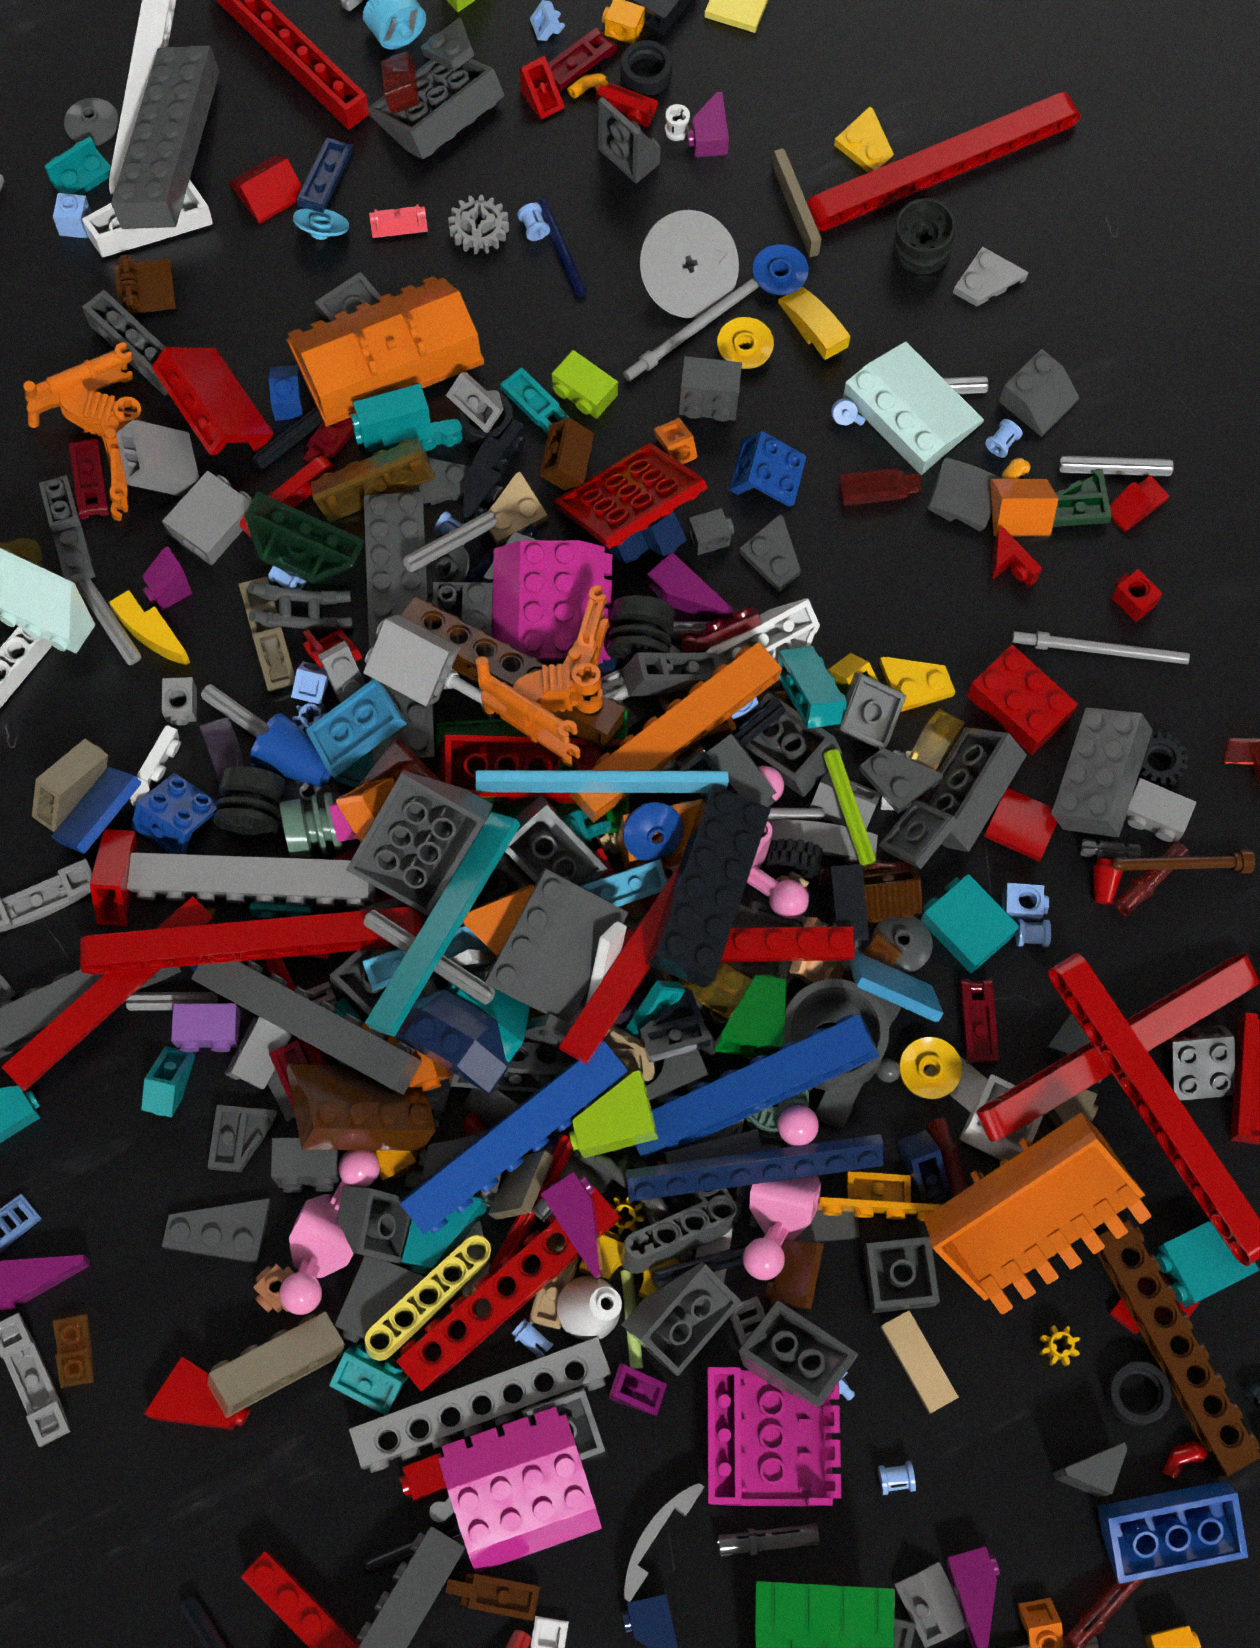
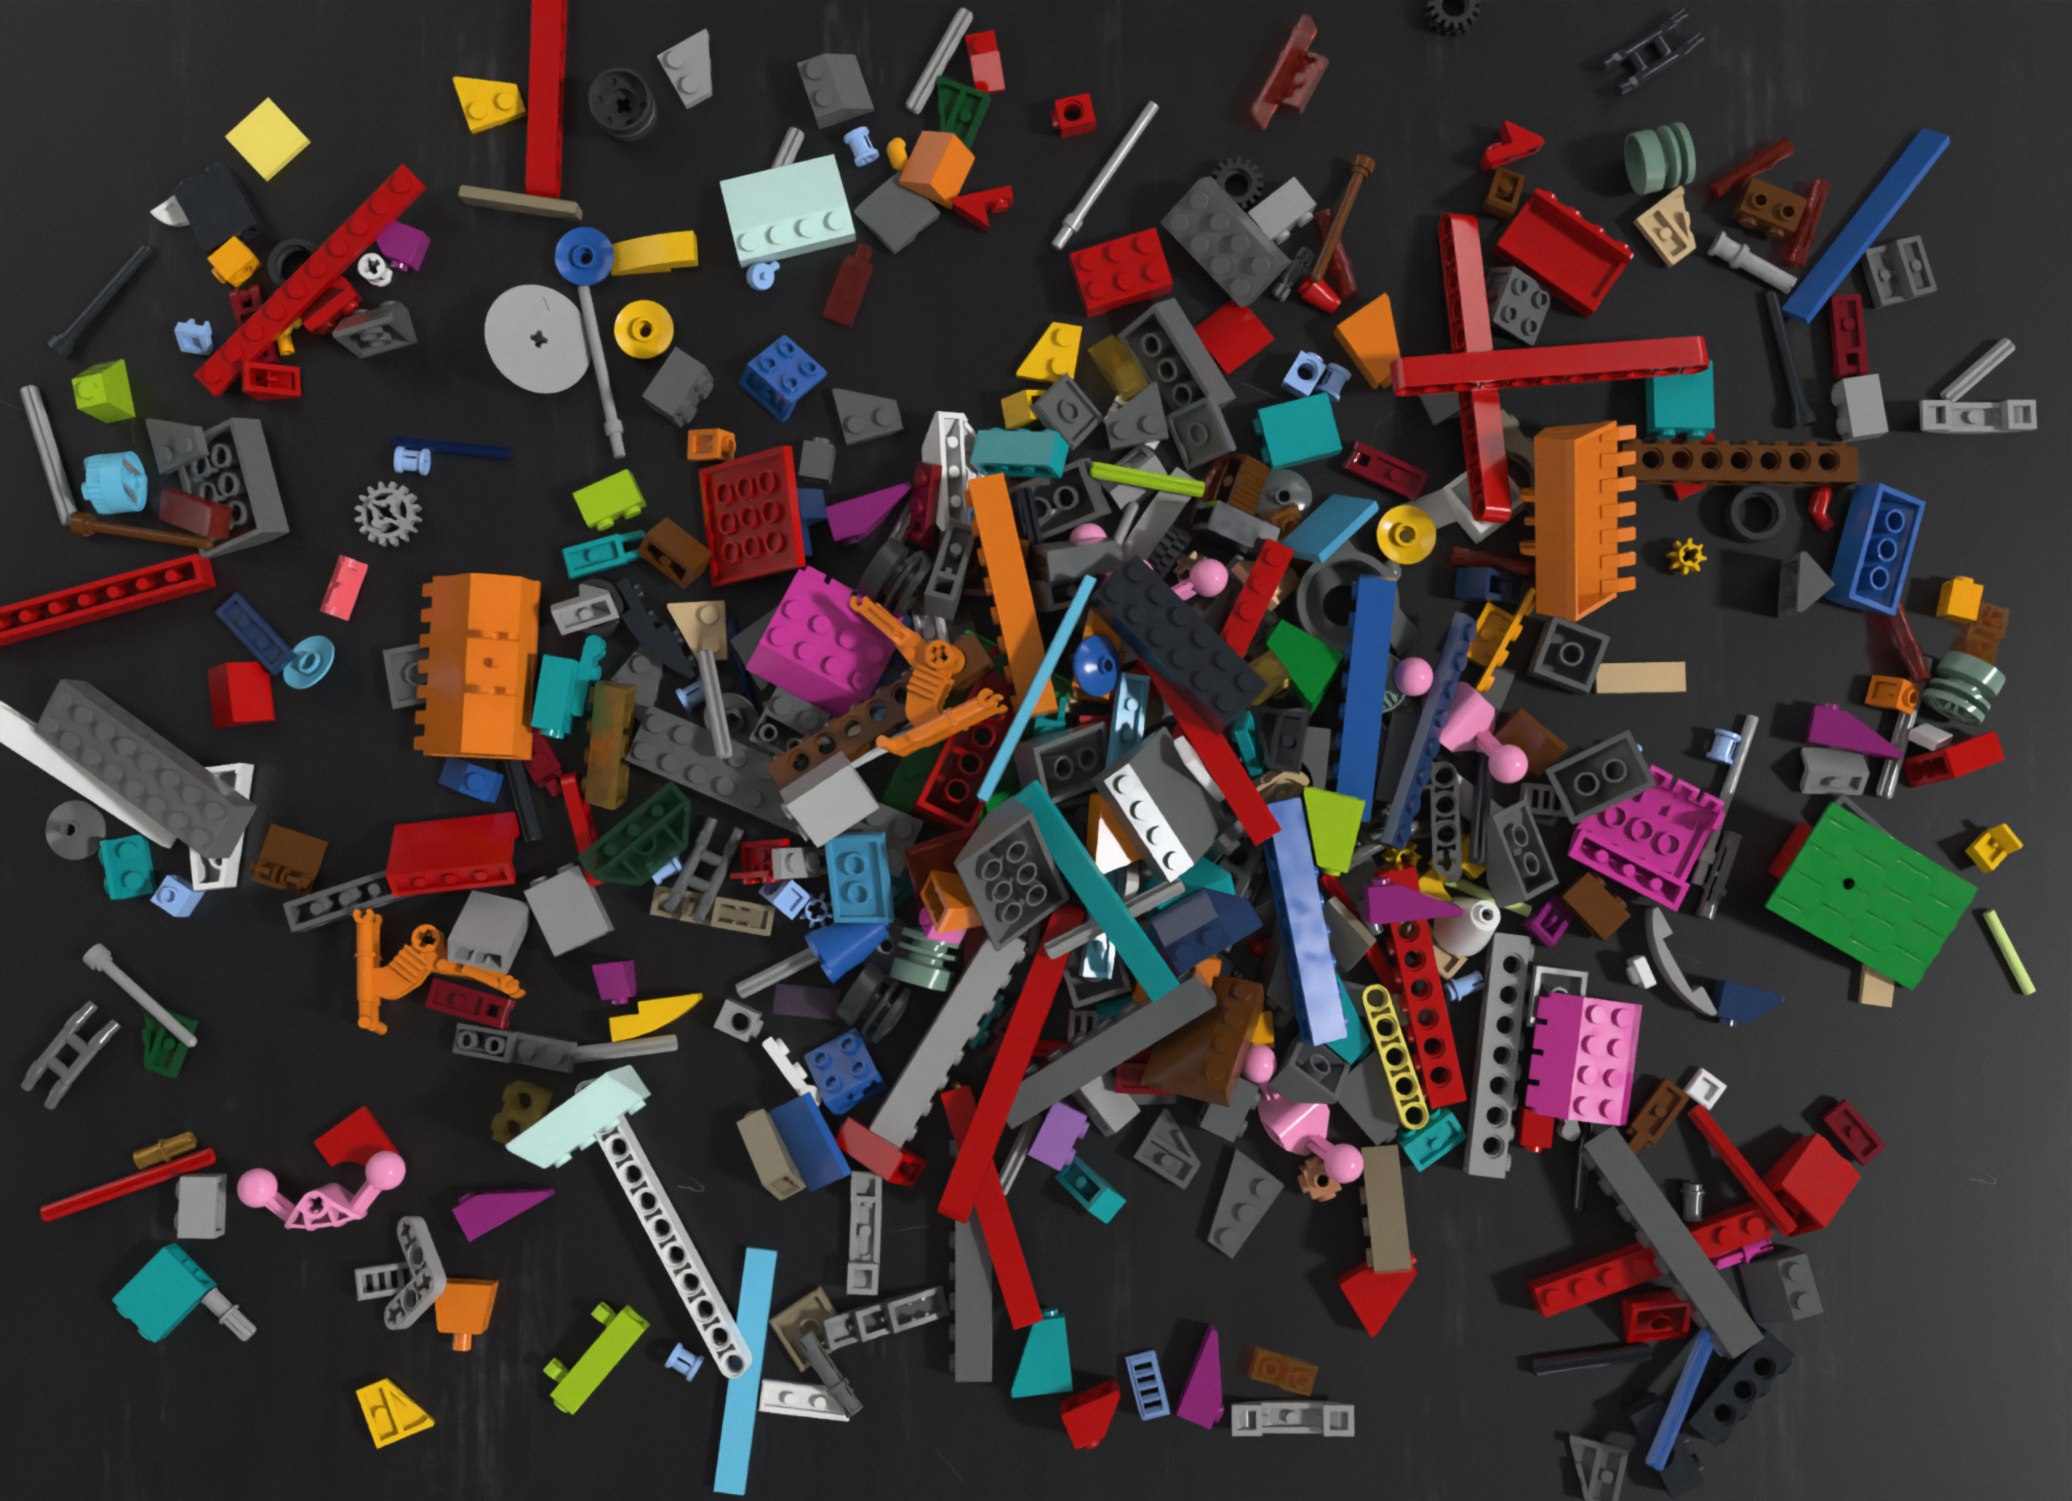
camera: 60 degrees left, 15 degrees up
none -> reddish brown piece [70,511,213,550]
none -> red plate [194,164,427,397]
none -> orange slope [1333,293,1400,390]
none -> reddish brown brick [1556,872,1631,941]
none -> white plate [1626,955,1657,989]
none -> light grey bar [1690,715,1759,887]

